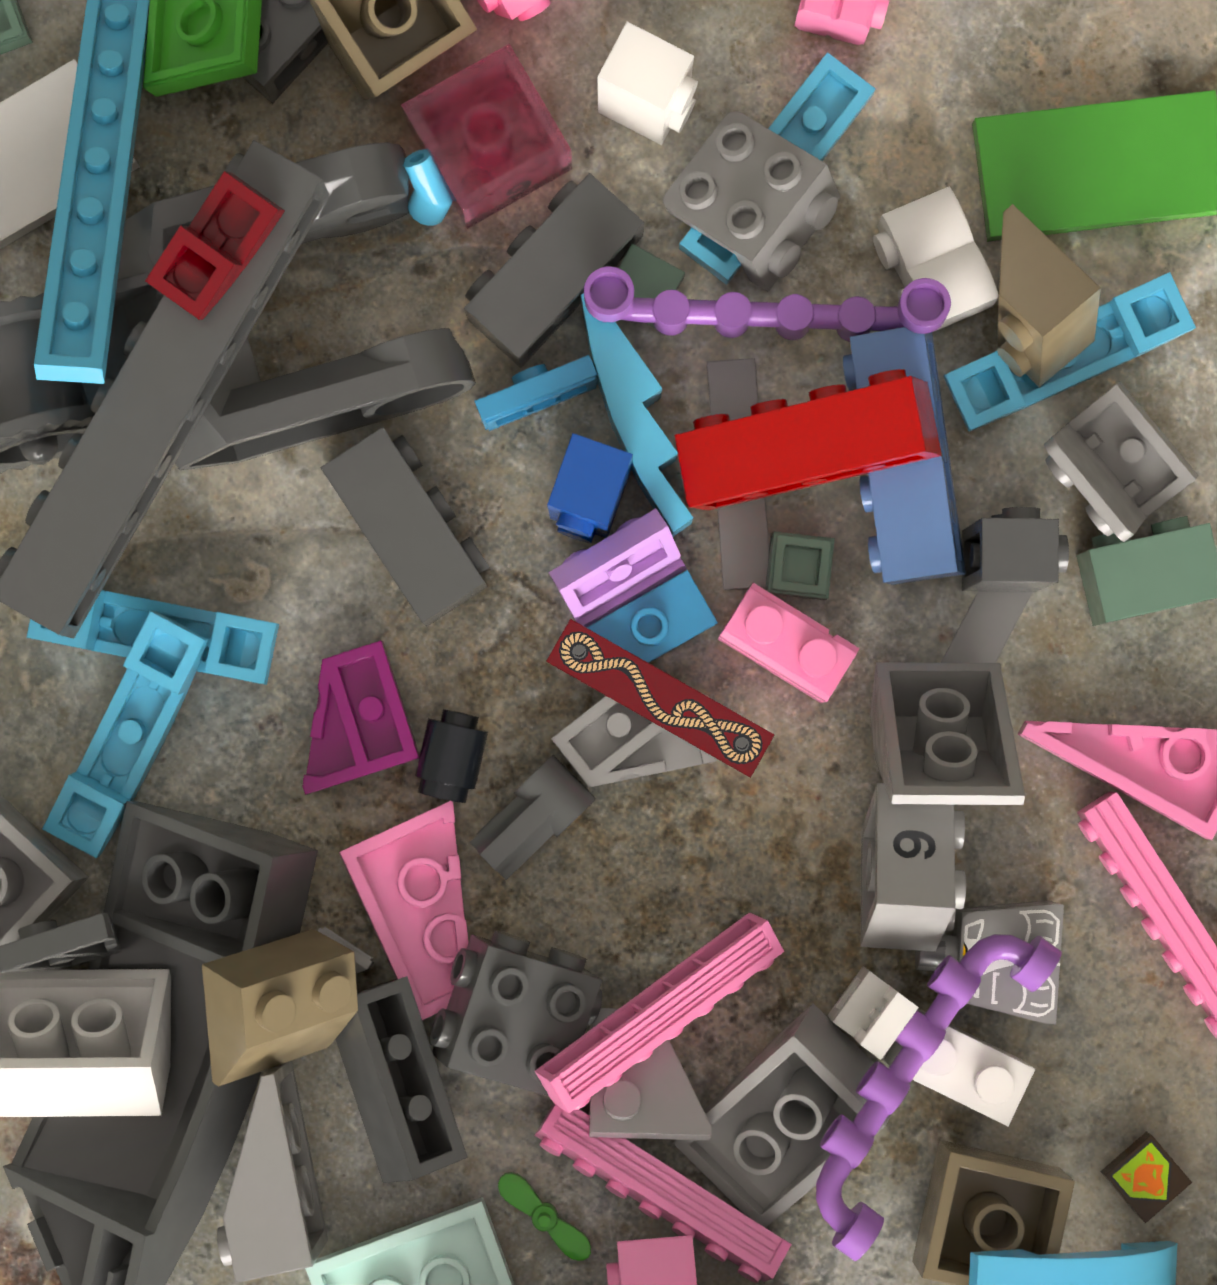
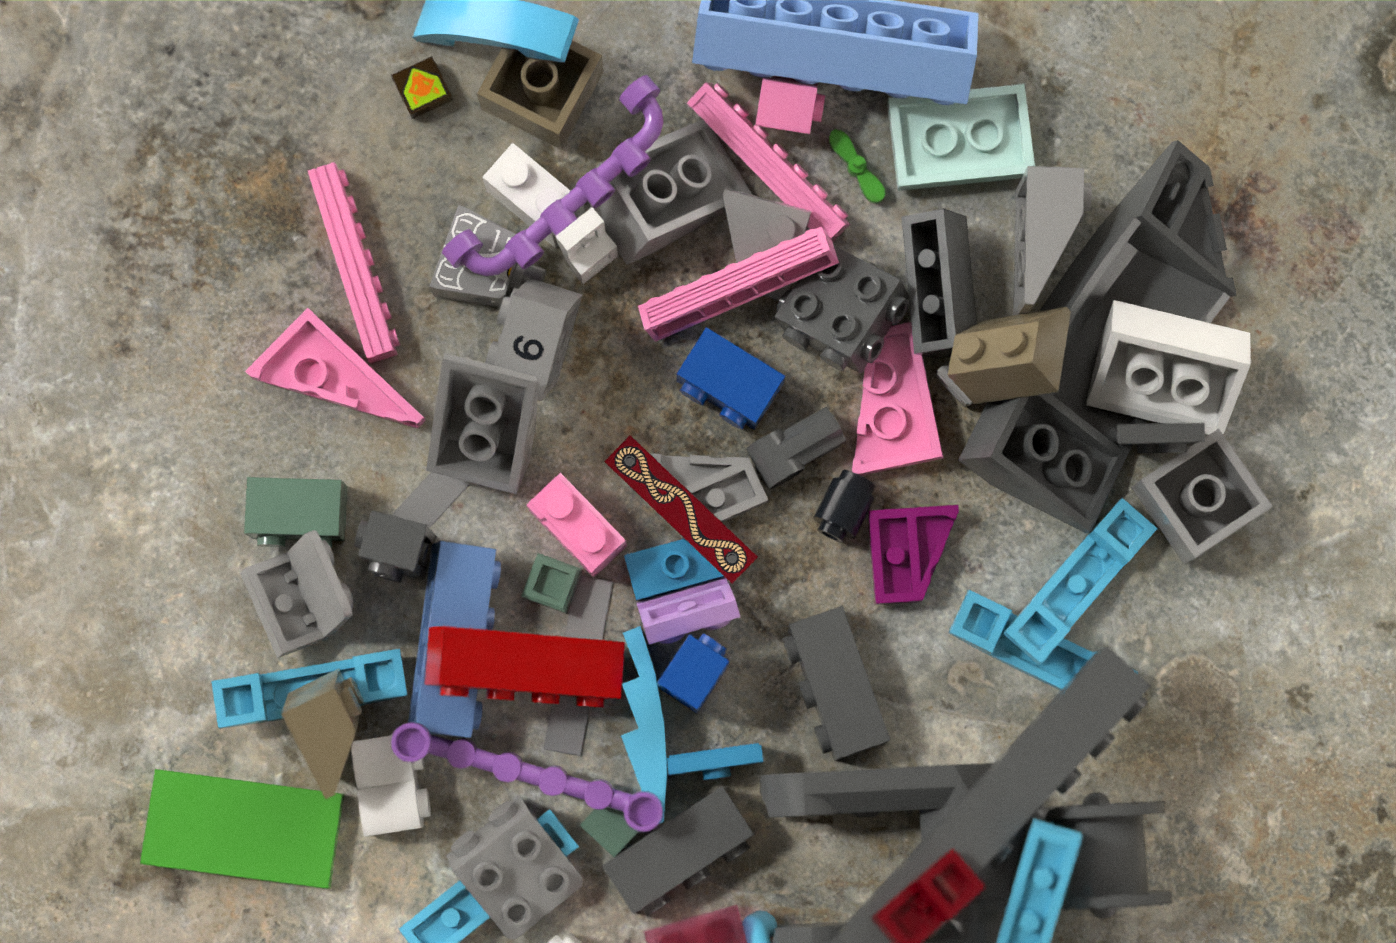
camera: 165 degrees left, 5 degrees down
none -> blue brick [676,327,785,430]

